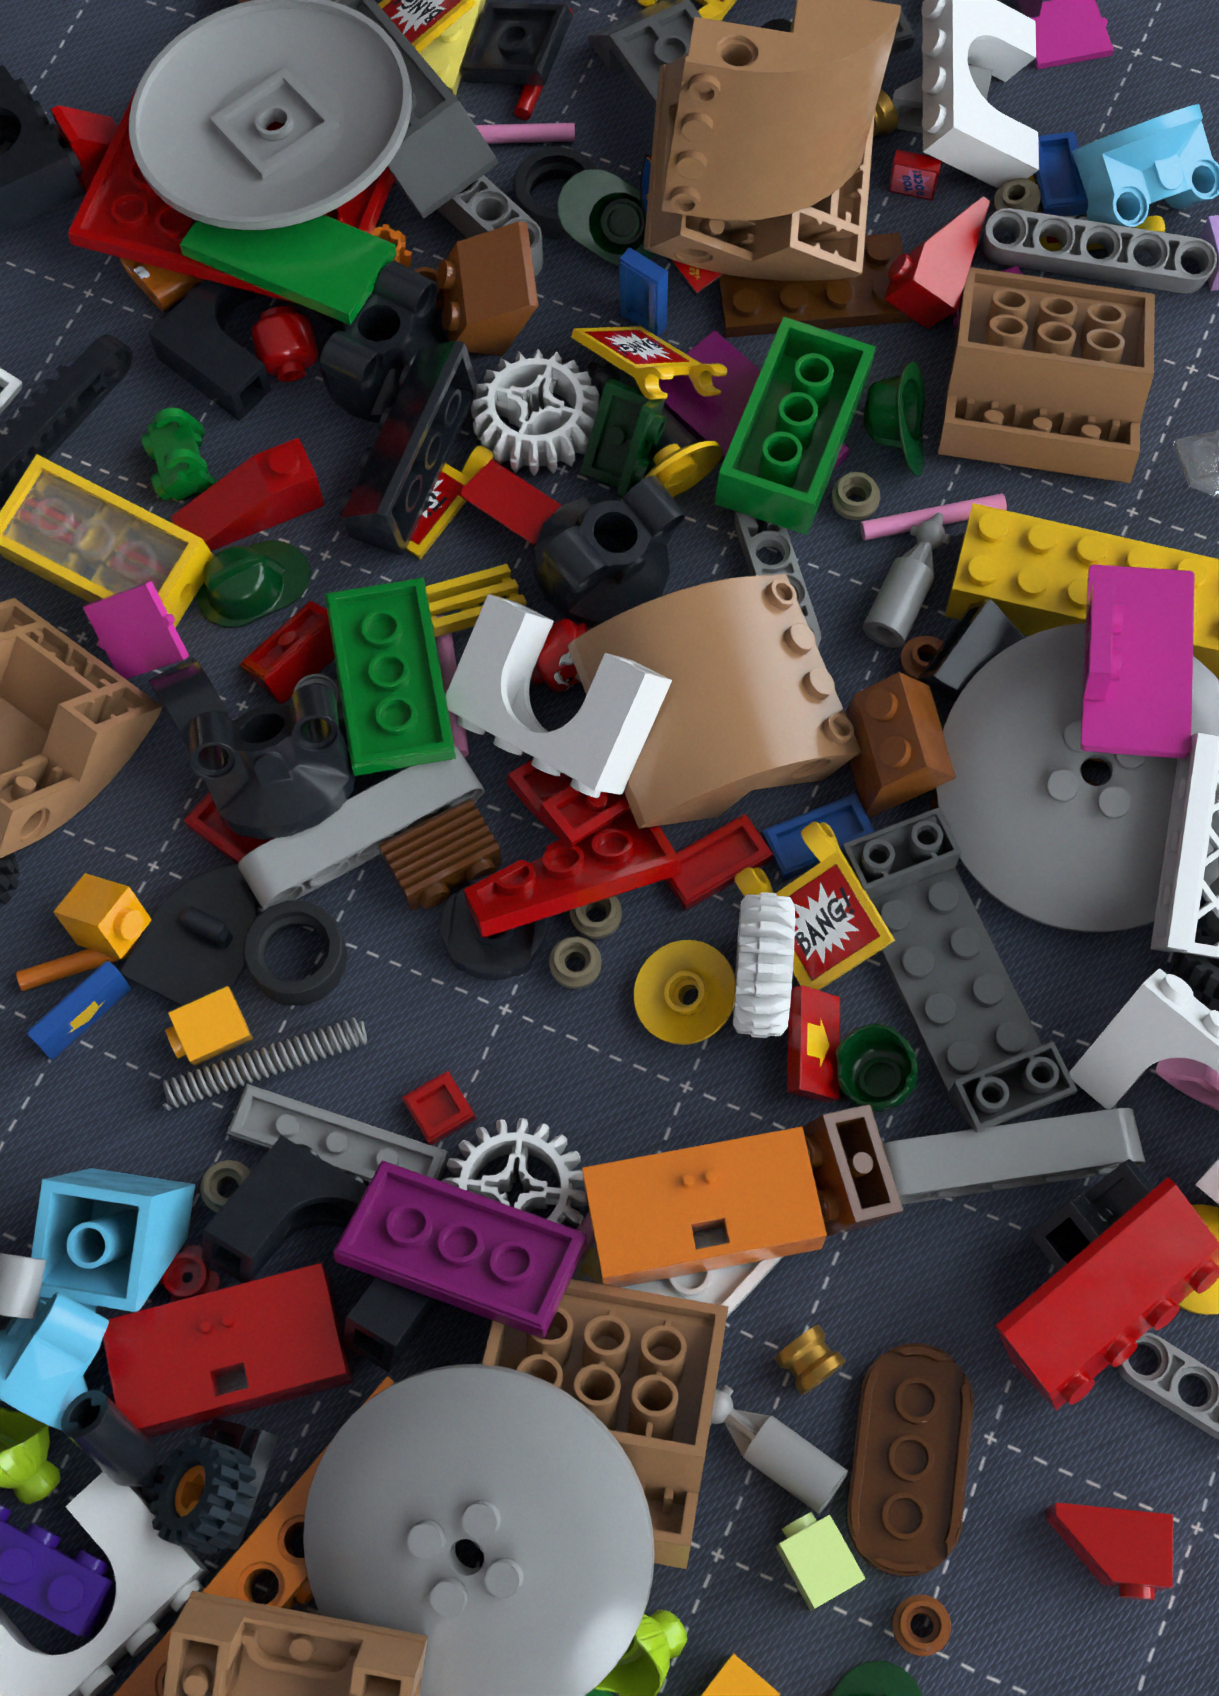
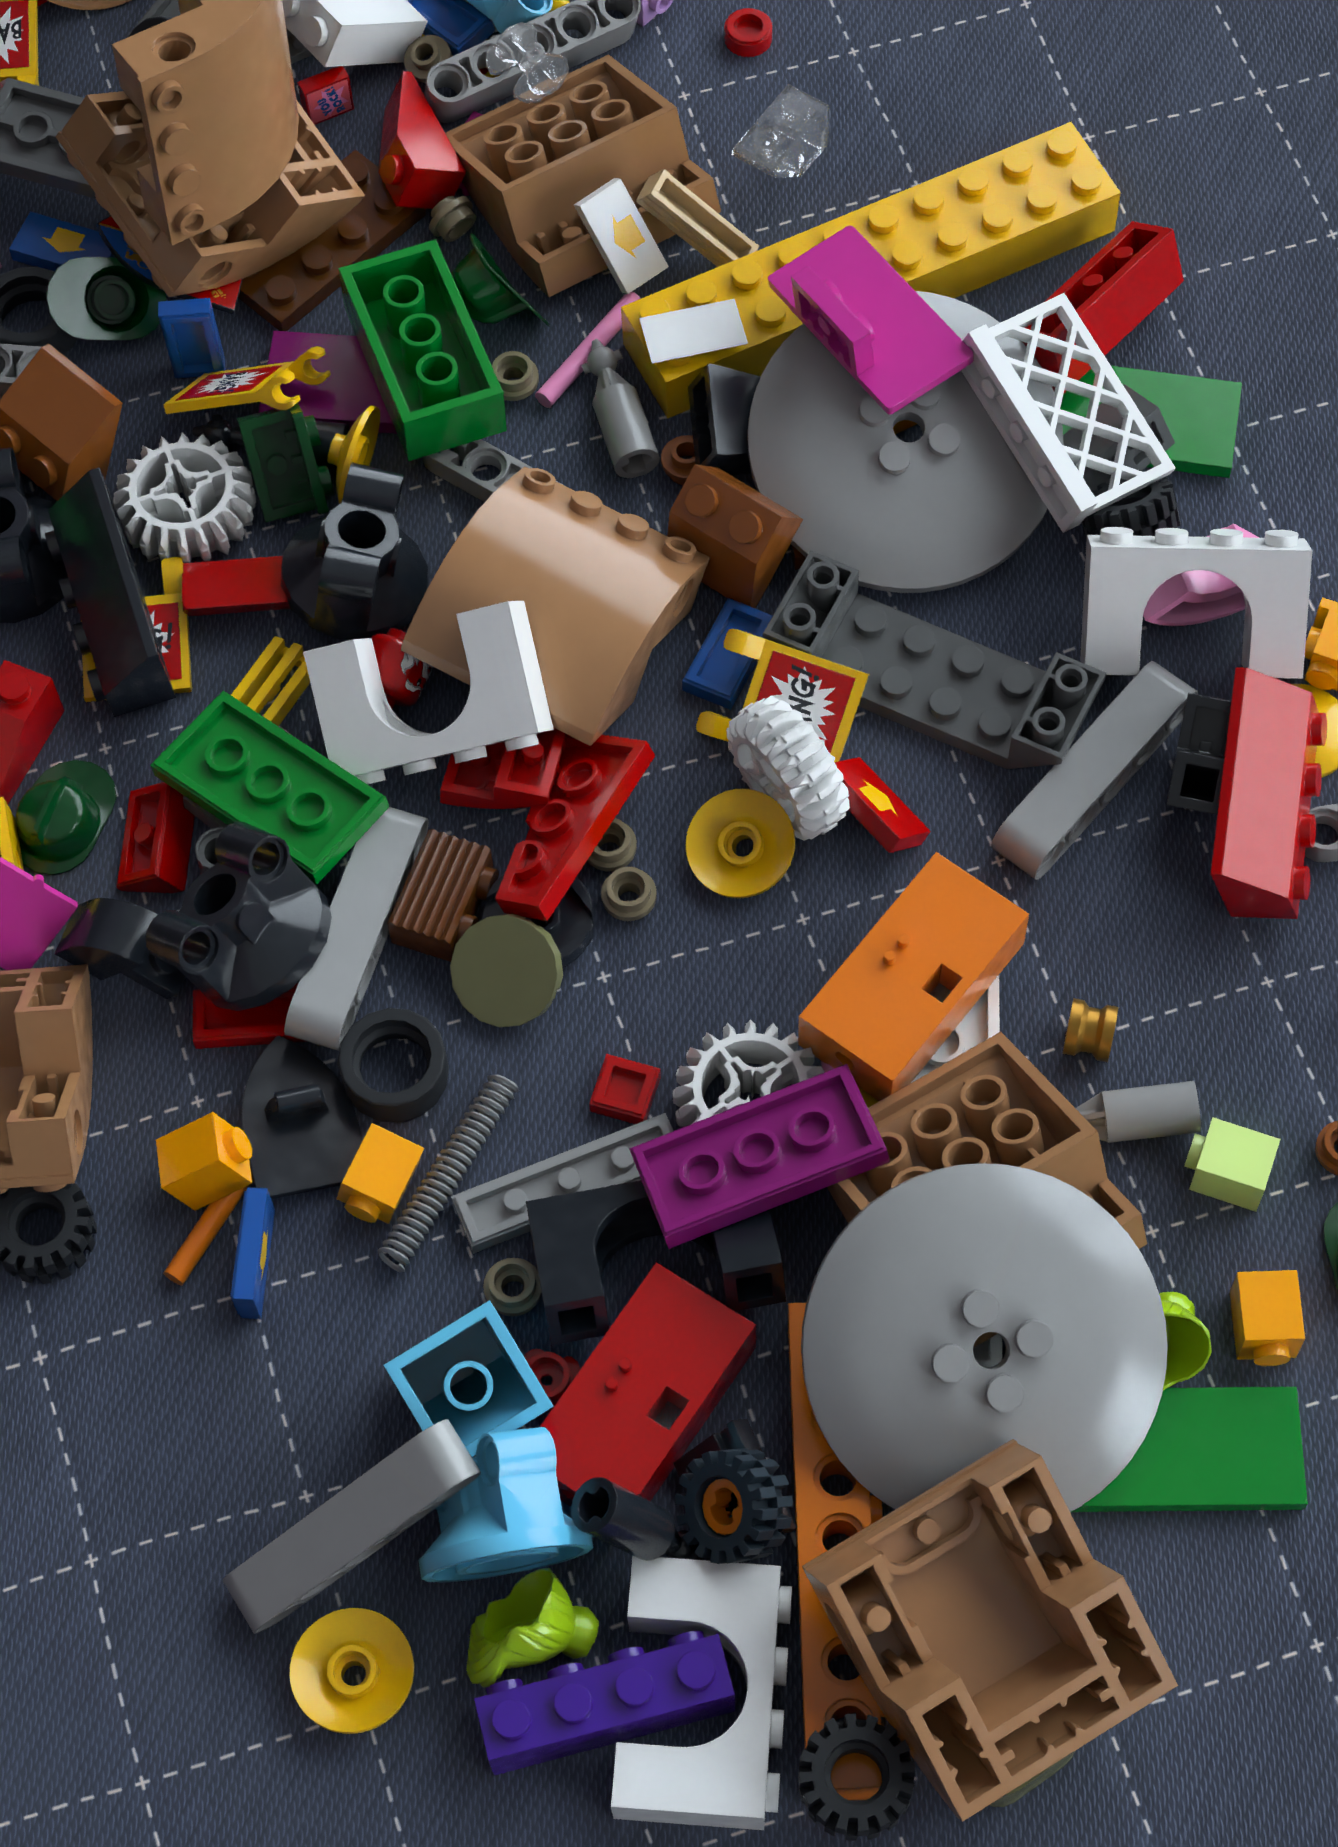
camera: 40 degrees left, 5 degrees down
red tile [665,813,773,911] -> none
reddish brown brick [803,1104,903,1236] -> none
dark green hair [835,1023,918,1112] -> none
reddish brown tile [845,1343,974,1577] -> none
none -> blue tile [9,211,116,271]
none -> dark tan plate [429,196,476,242]
none -> olive tile [450,914,563,1027]
none -> clear piece [486,22,569,103]
none -> white tile [574,178,669,294]
none -> tan piece [636,169,759,267]
none -> white sticker [639,299,748,364]

